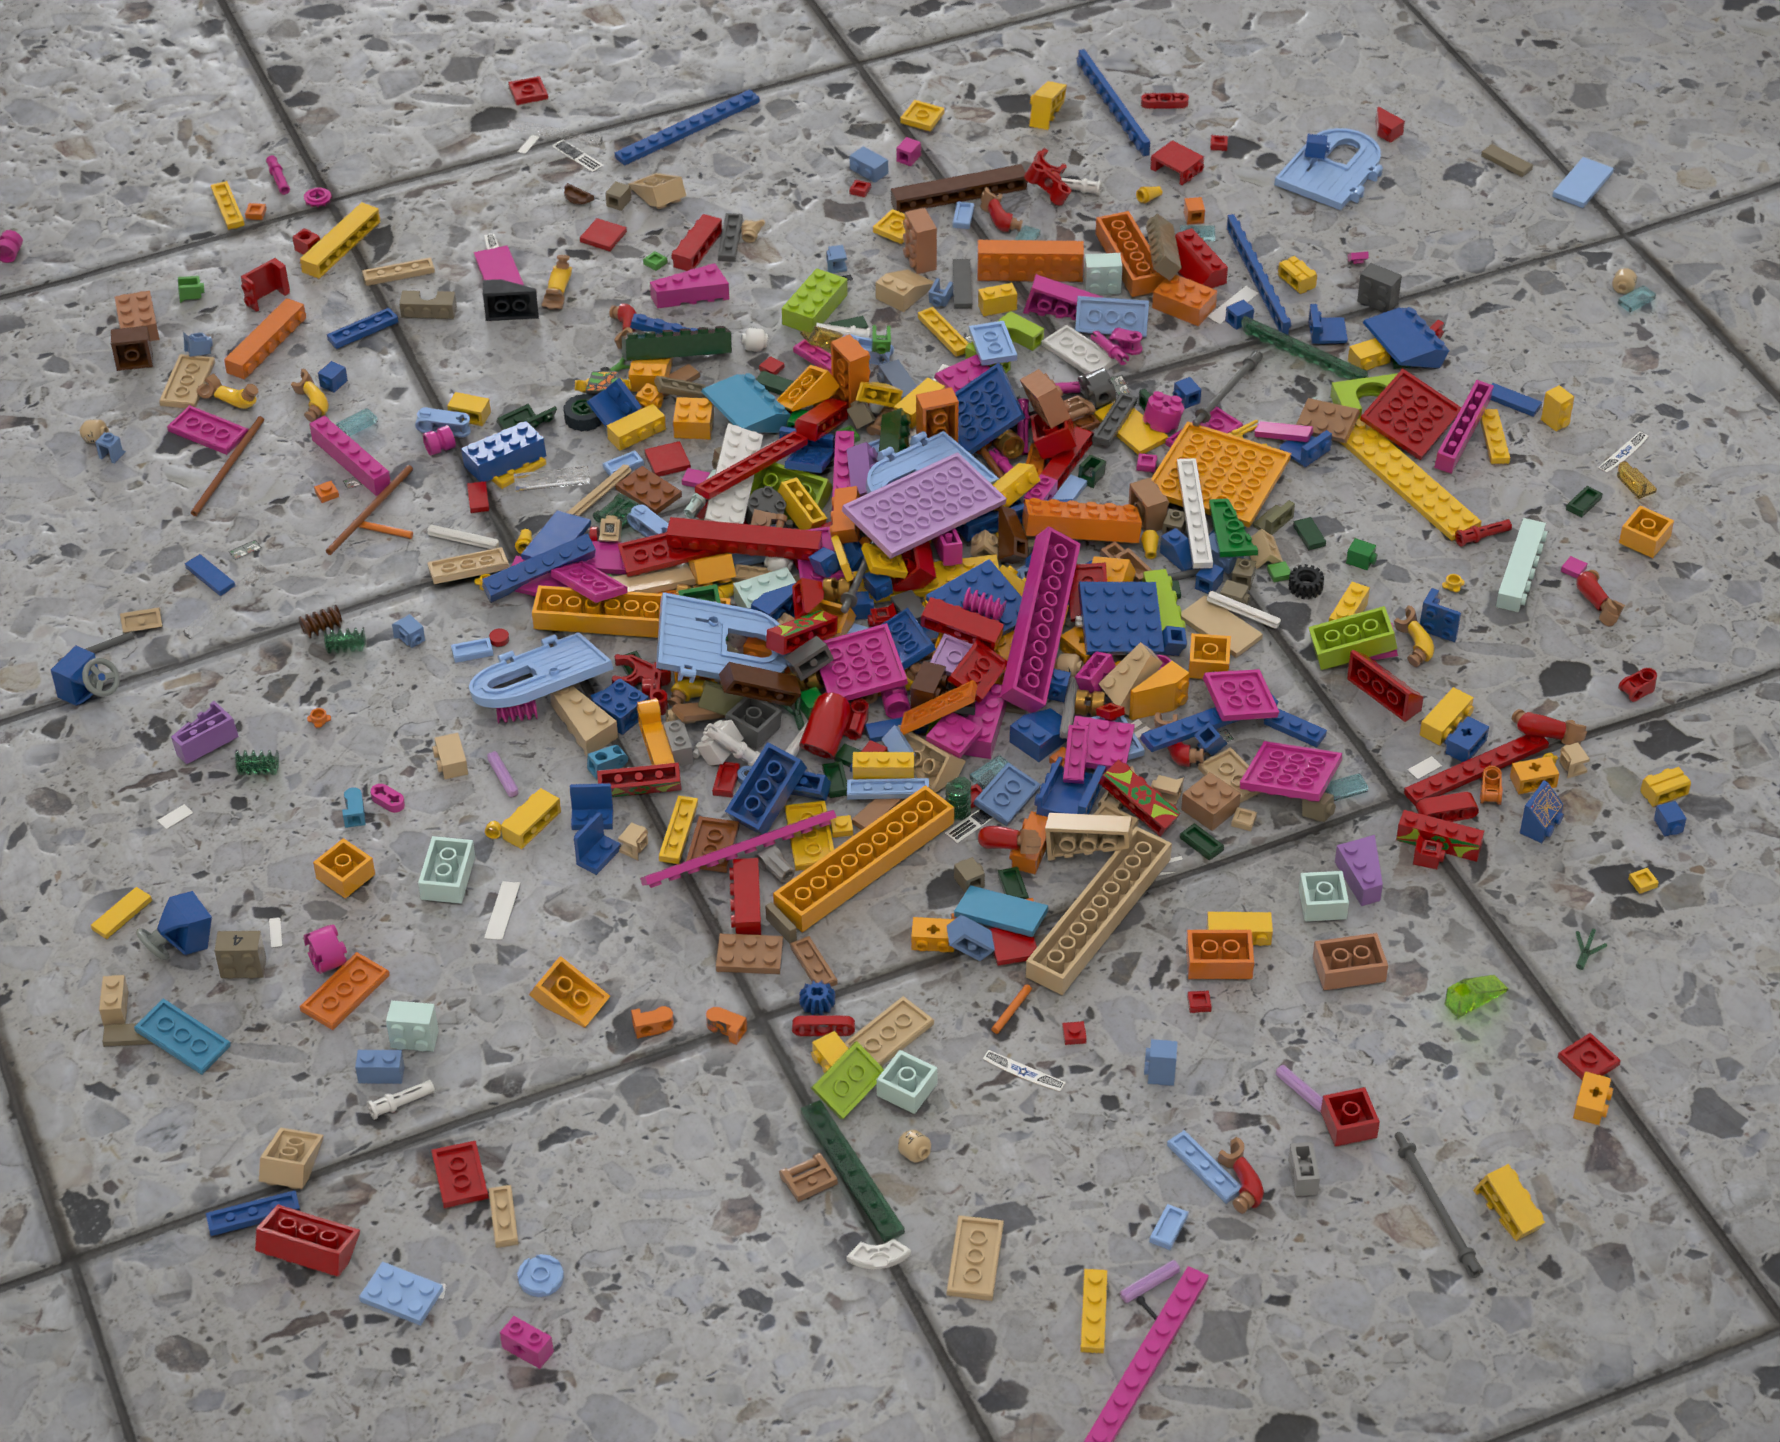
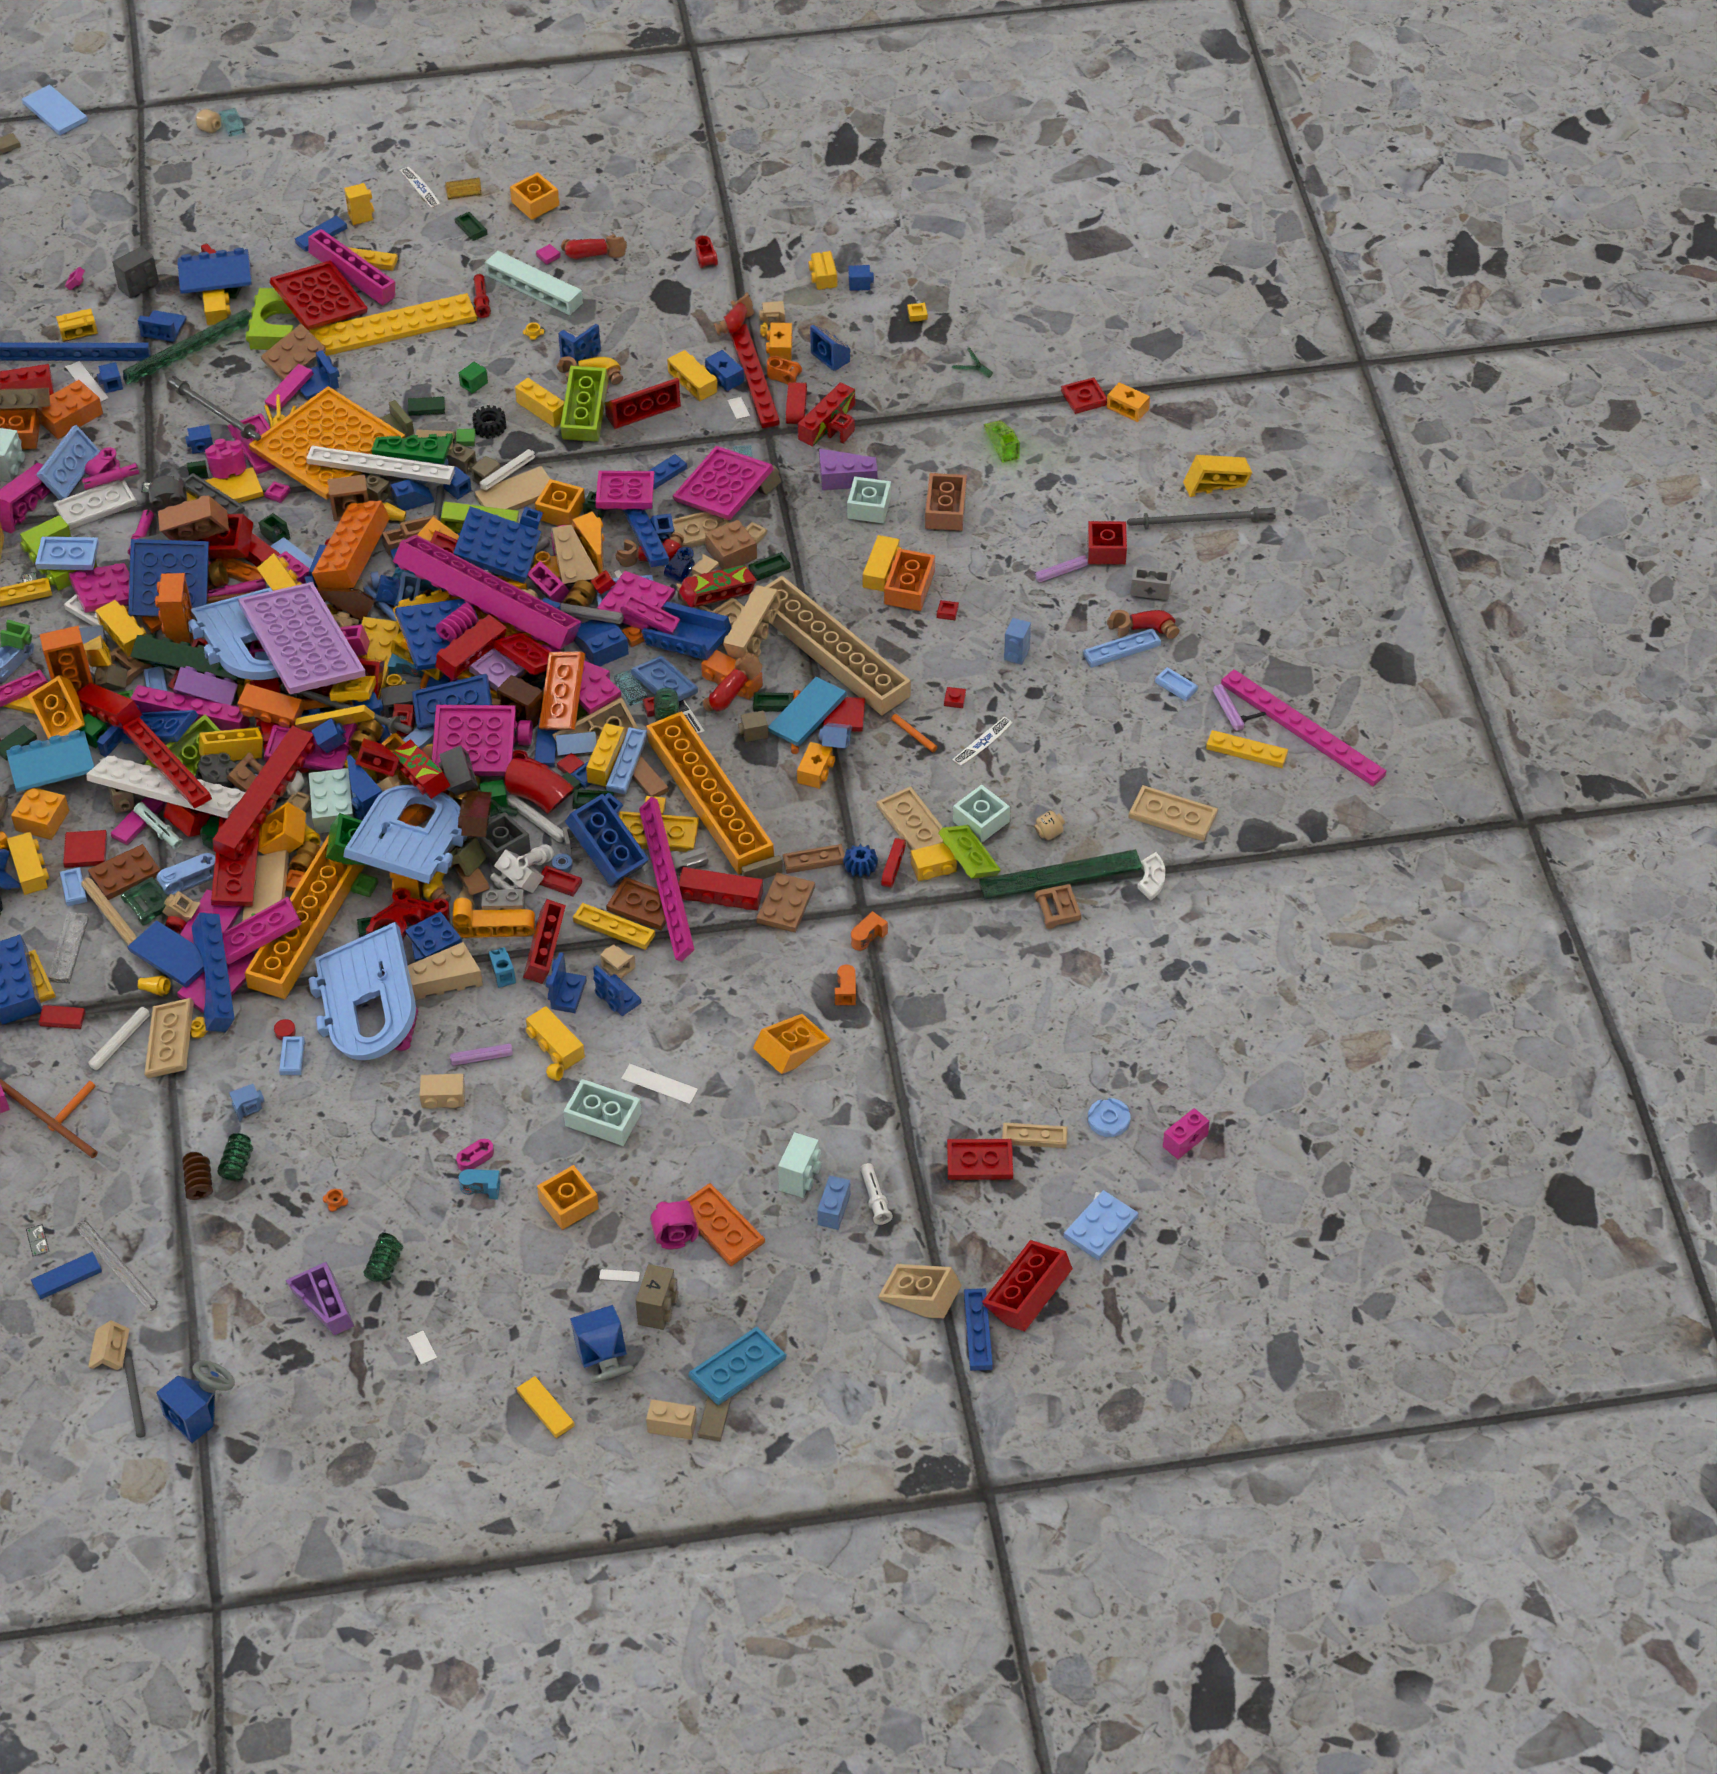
camera: 75 degrees left, 5 degrees up
none -> clear blue piece [664,546,695,583]

